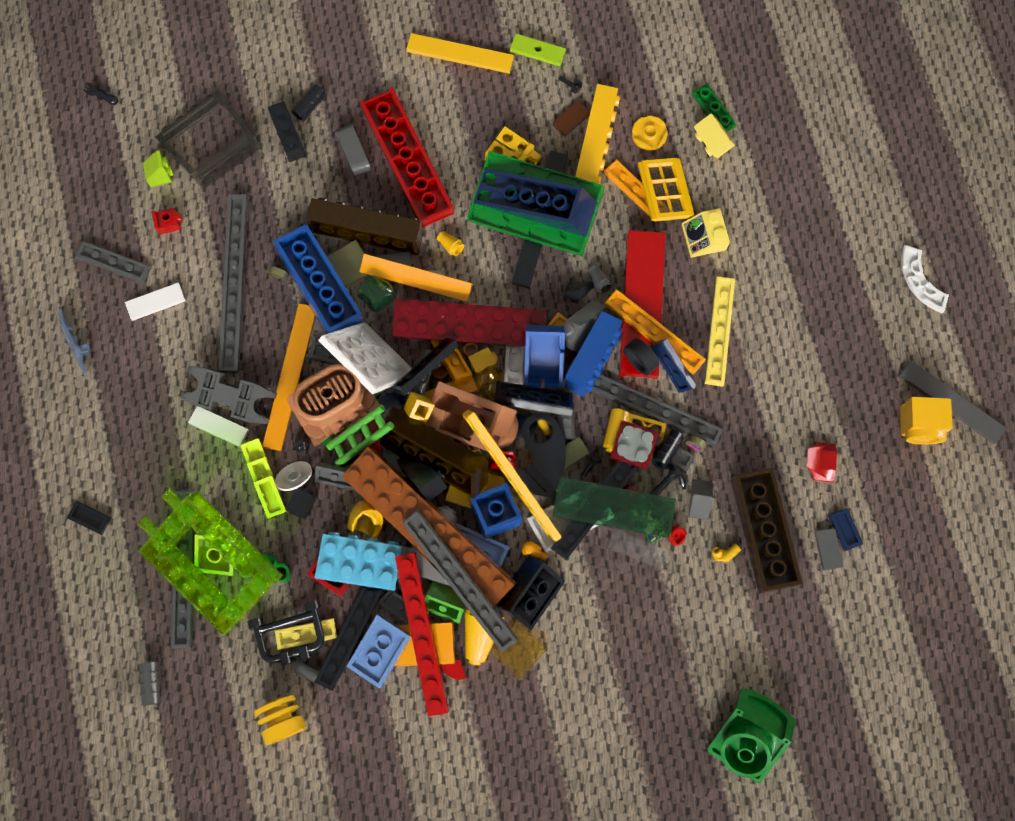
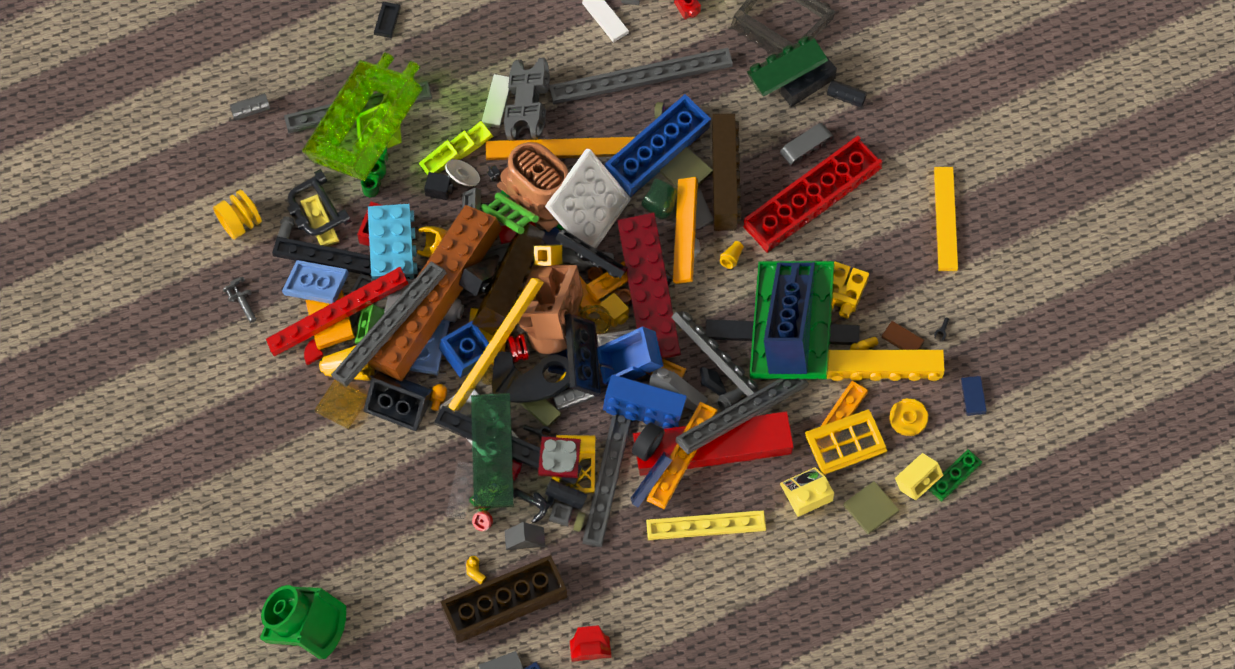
camera: 80 degrees right, 10 degrees down
lime tile [510,34,566,67] -> none
none -> dark grey piece [223,277,256,323]
none -> dark grey plate [671,311,759,397]
none -> dark grey tile [675,378,808,454]
none -> dark green slope [747,36,828,97]
none -> olive tile [843,481,899,534]
none -> yellow arm [850,337,879,350]
none -> dark blue tile [961,376,987,416]

